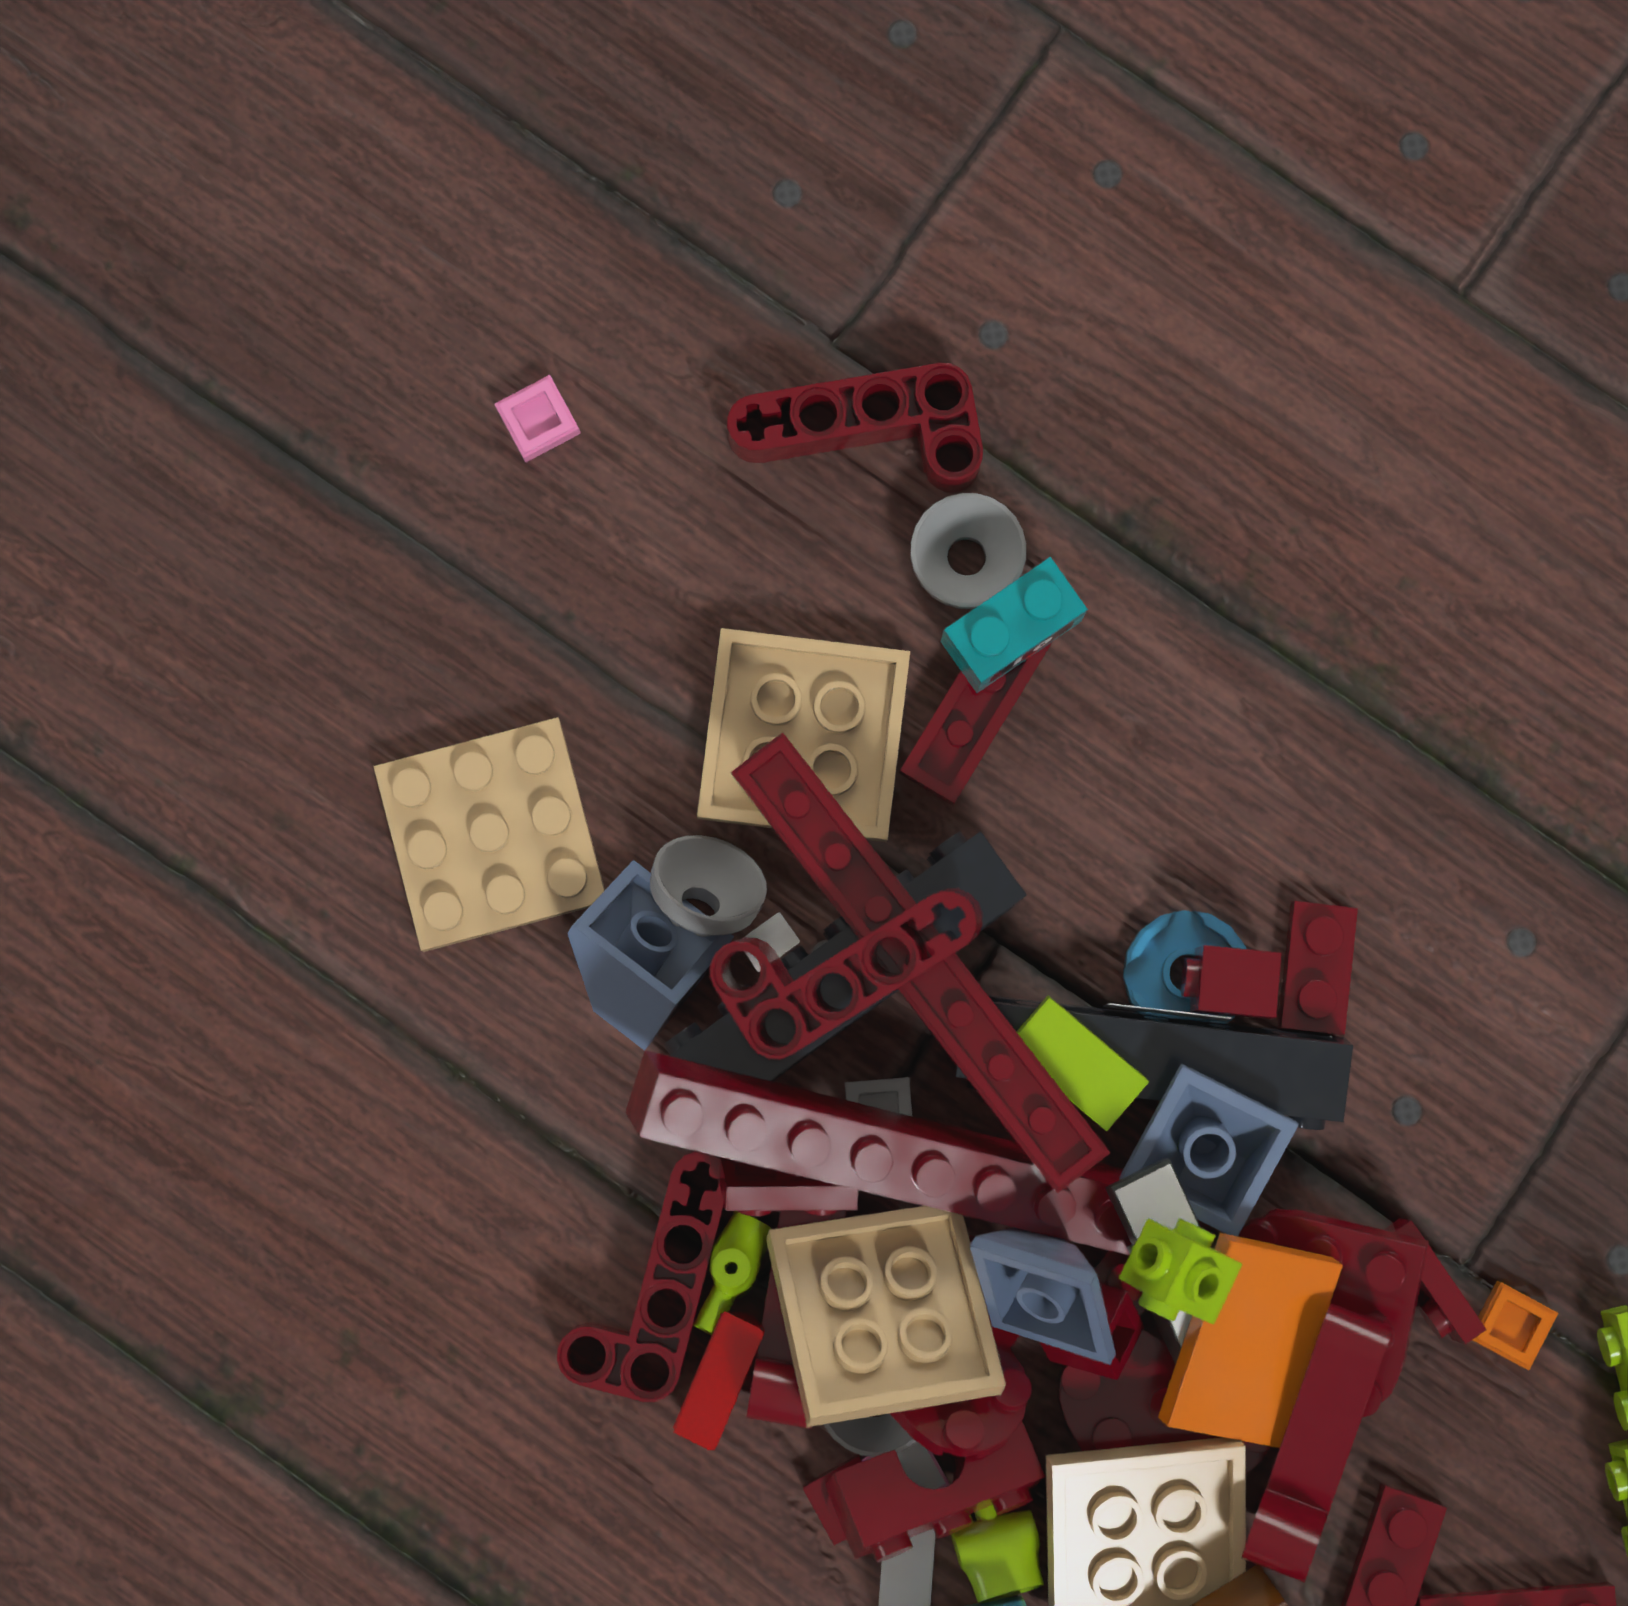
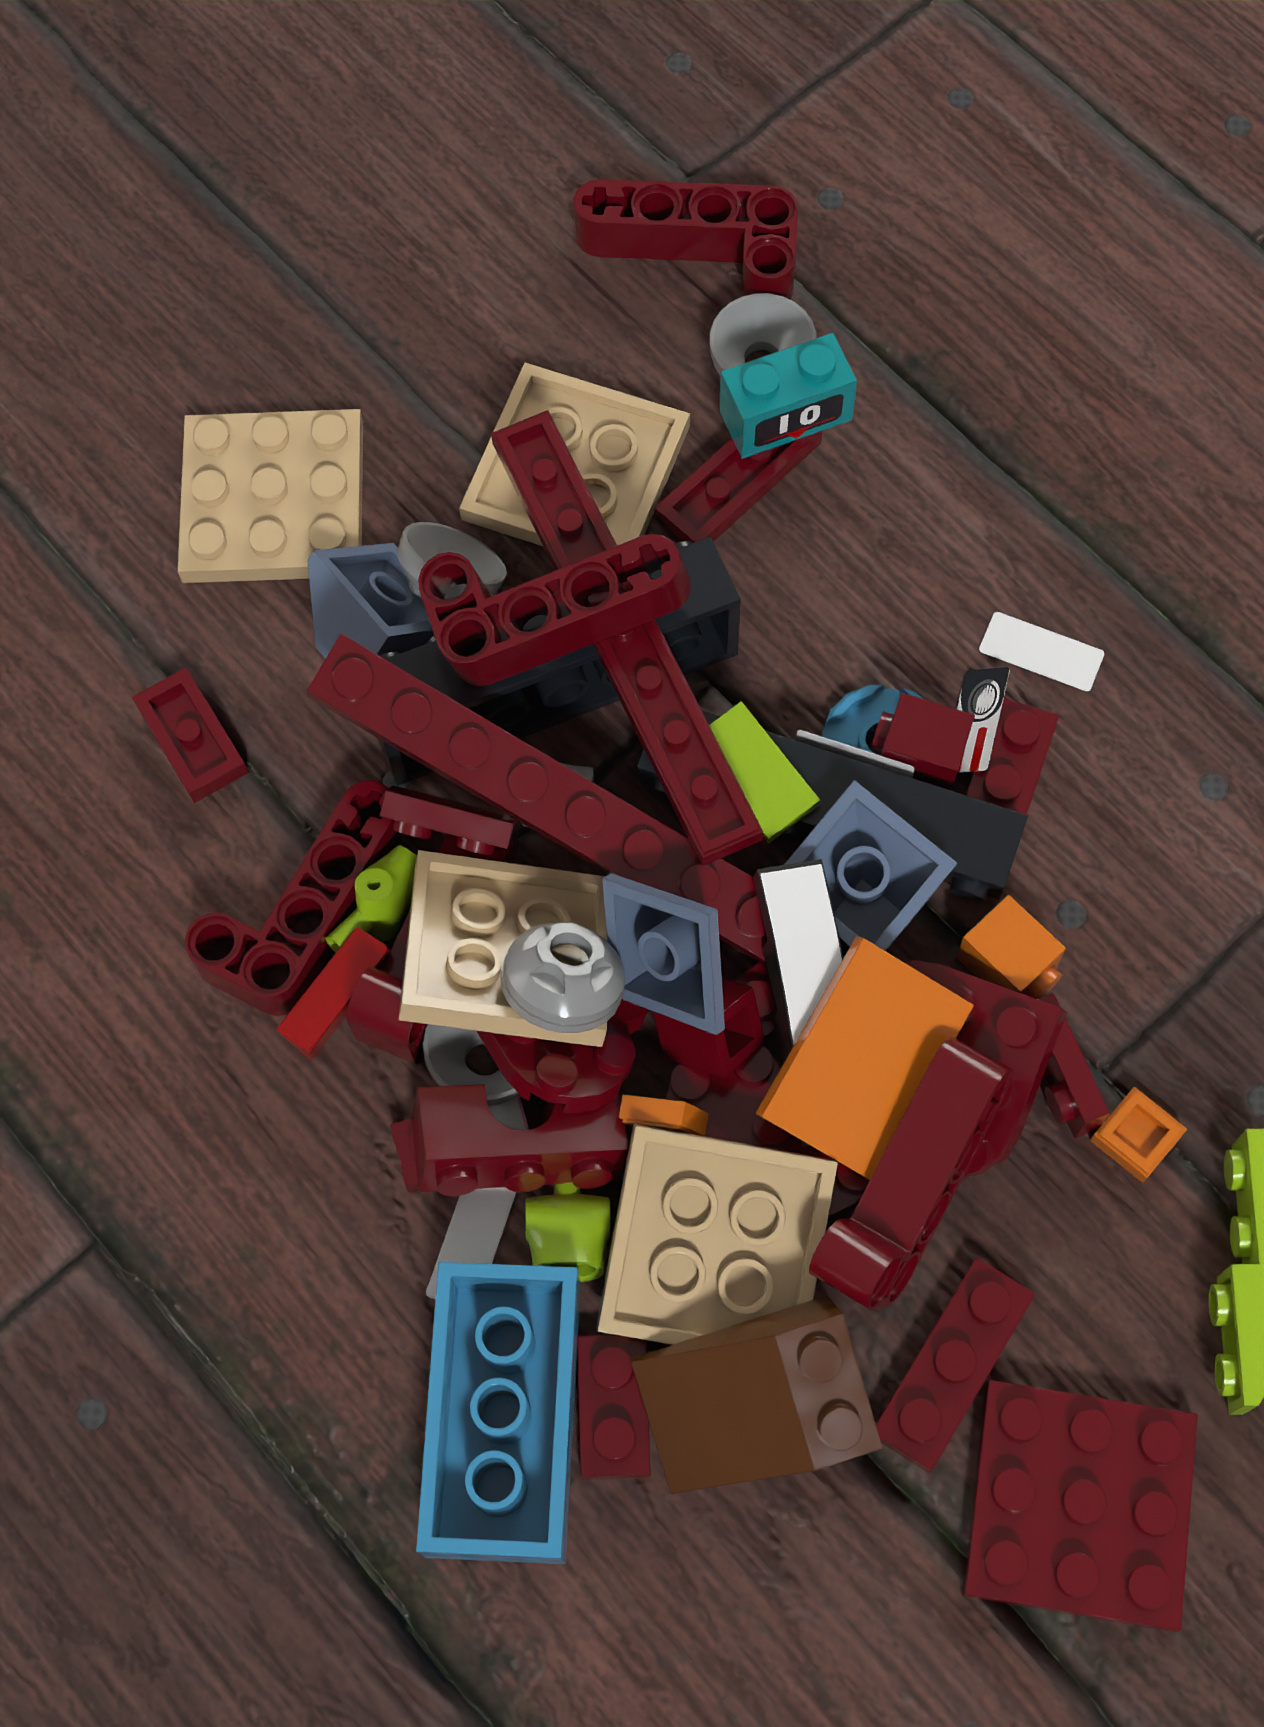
camera: 20 degrees right, 15 degrees down
bright pink tile [494,375,581,463] -> none
lime brick [1119,1218,1243,1325] -> none
none -> dark red plate [132,668,249,803]
none -> light grey piece [500,922,625,1033]
none -> orange tile [619,1095,709,1136]
none -> orange brick [956,895,1066,999]
none -> sticker [957,667,1010,772]
none -> white sticker [979,612,1105,691]

